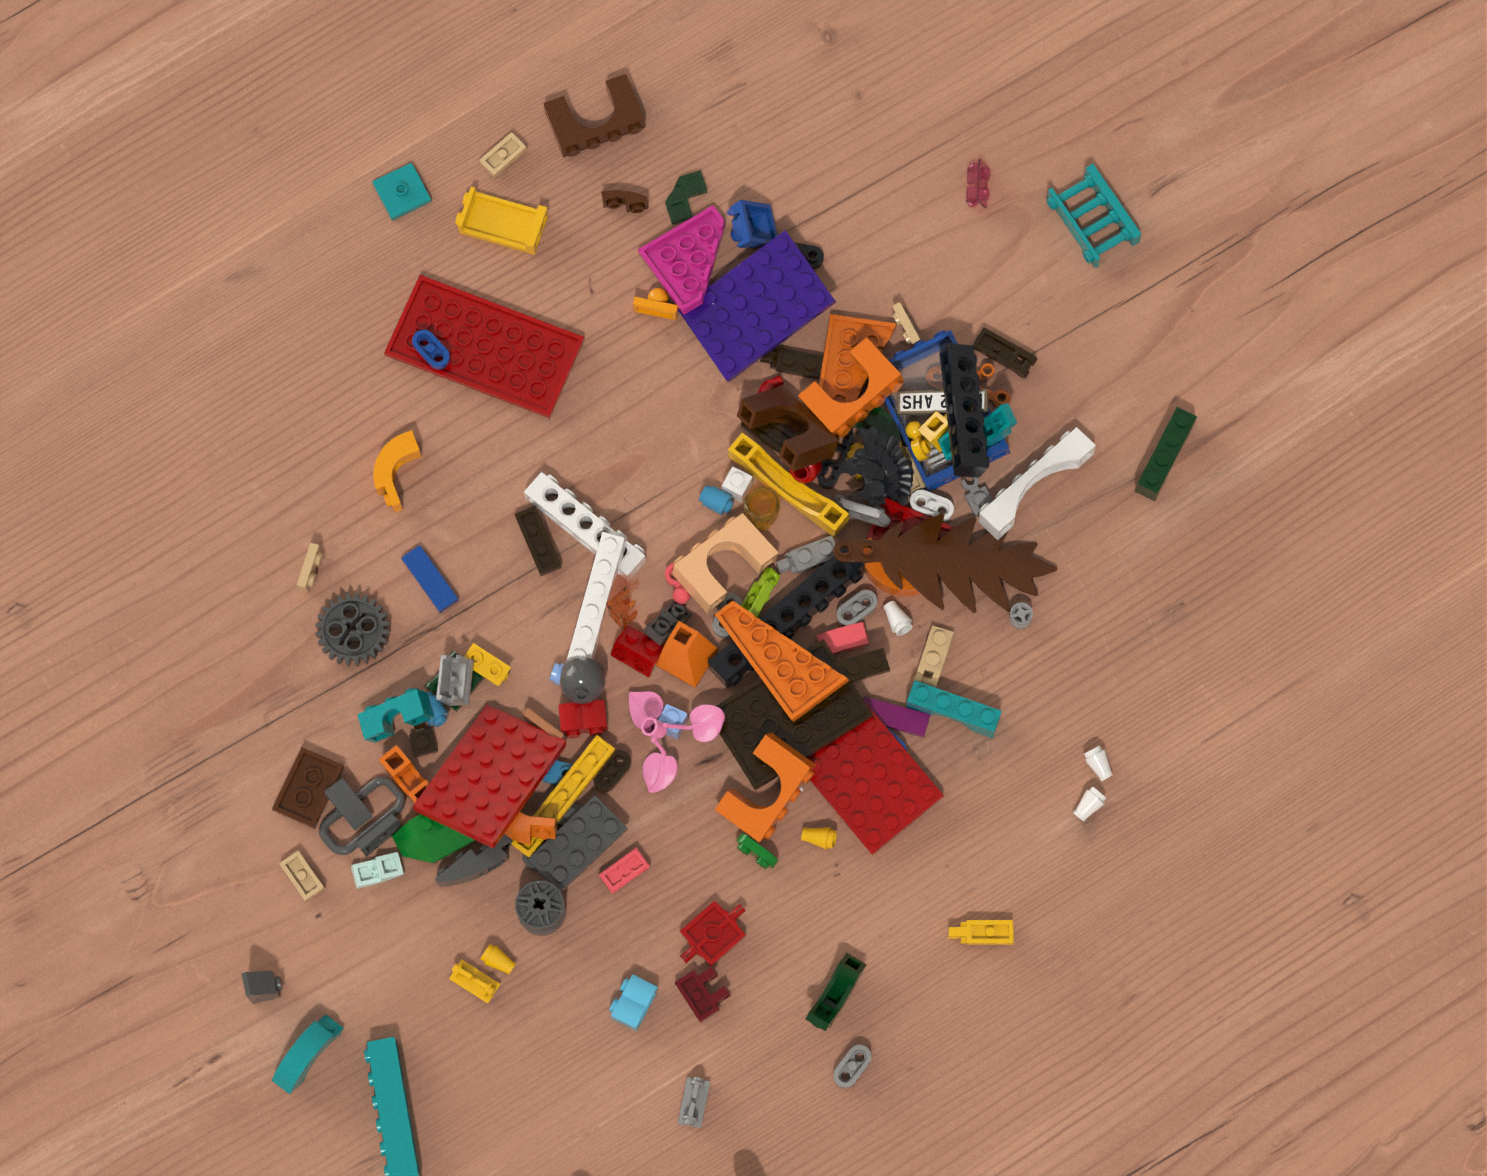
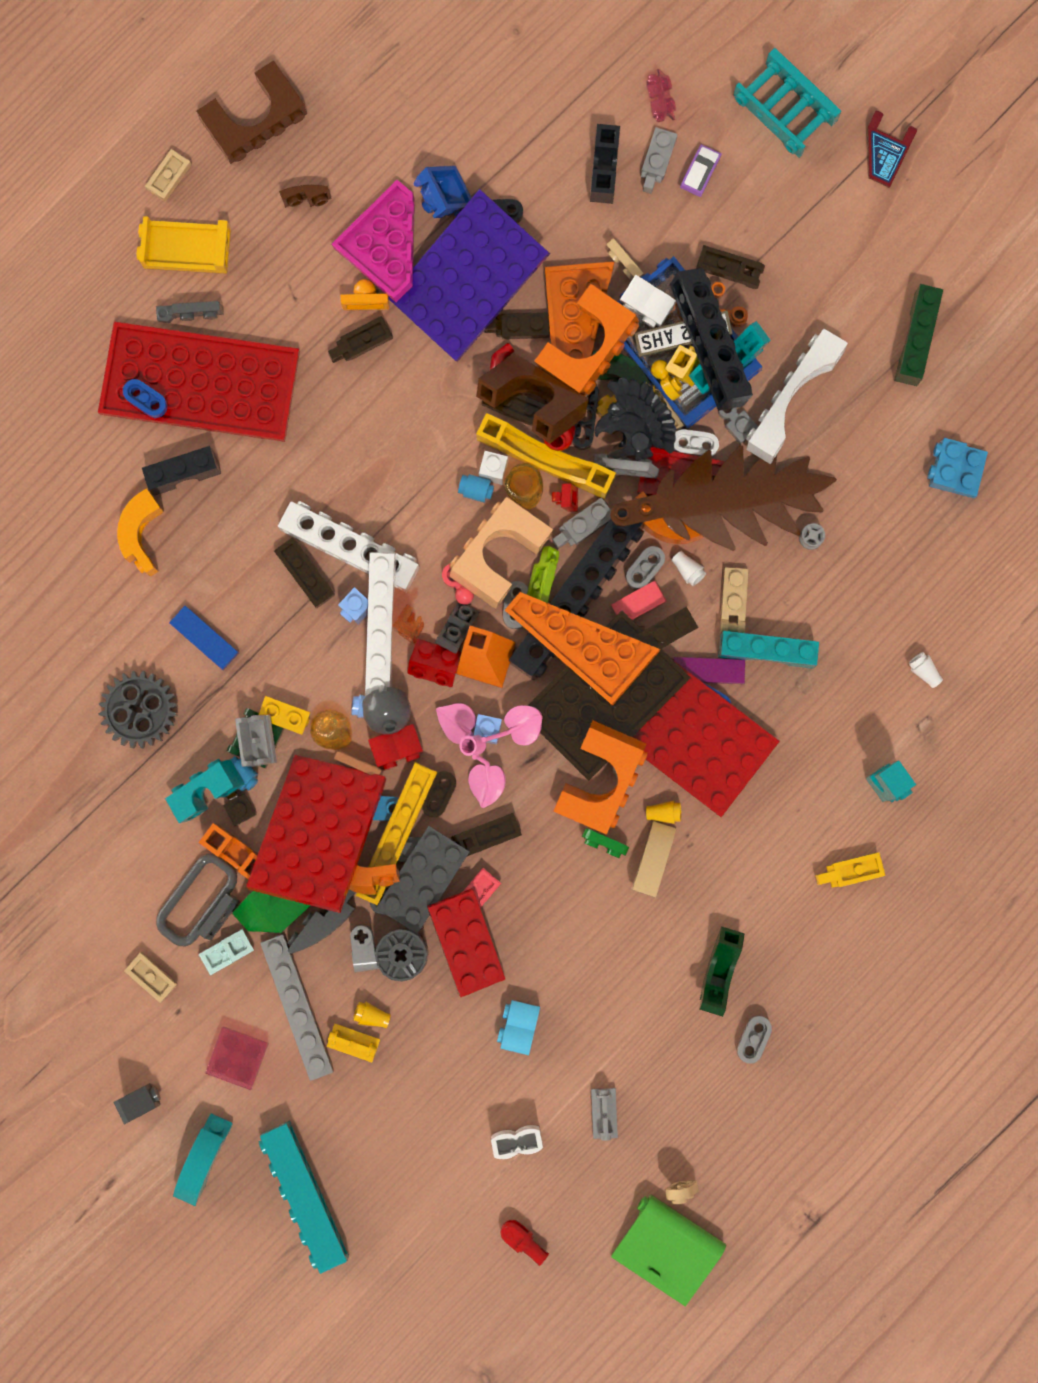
camera: 15 degrees left, 10 degrees up
reddish brown plate [272,747,344,829] -> none
tan plate [297,543,324,593] -> none
dark grey slope [324,778,373,831] -> none
teal plate [372,163,432,221] -> none
clear green tile [665,170,707,225] -> none
dark red plate [675,966,731,1023] -> none
red plate [680,901,746,967] -> none
white cone [1073,787,1106,822] -> none
none -> black arch [142,446,221,496]
none -> dark grey hinge [156,301,224,323]
none -> clear pink plate [205,1026,269,1090]
none -> light grey plate [260,934,334,1081]
none -> clear yellow hair [310,709,352,750]
none -> dark brown hinge [328,316,393,363]
none -> light blue brick [338,587,368,625]
none -> light grey piece [350,924,379,973]
none -> red plate [427,888,505,997]
none -> dark brown plate [451,813,522,857]
none -> white brick [491,1125,543,1159]
none -> red tile [552,484,578,512]
none -> black arch [590,124,620,204]
none -> white brick [620,275,676,328]
none -> tan slope [632,821,676,897]
none -> light grey hinge [641,127,678,194]
none -> slope [680,144,722,197]
none -> teal arch [866,760,916,803]
none -> flag [868,110,917,188]
none -> dark azure plate [927,438,988,499]

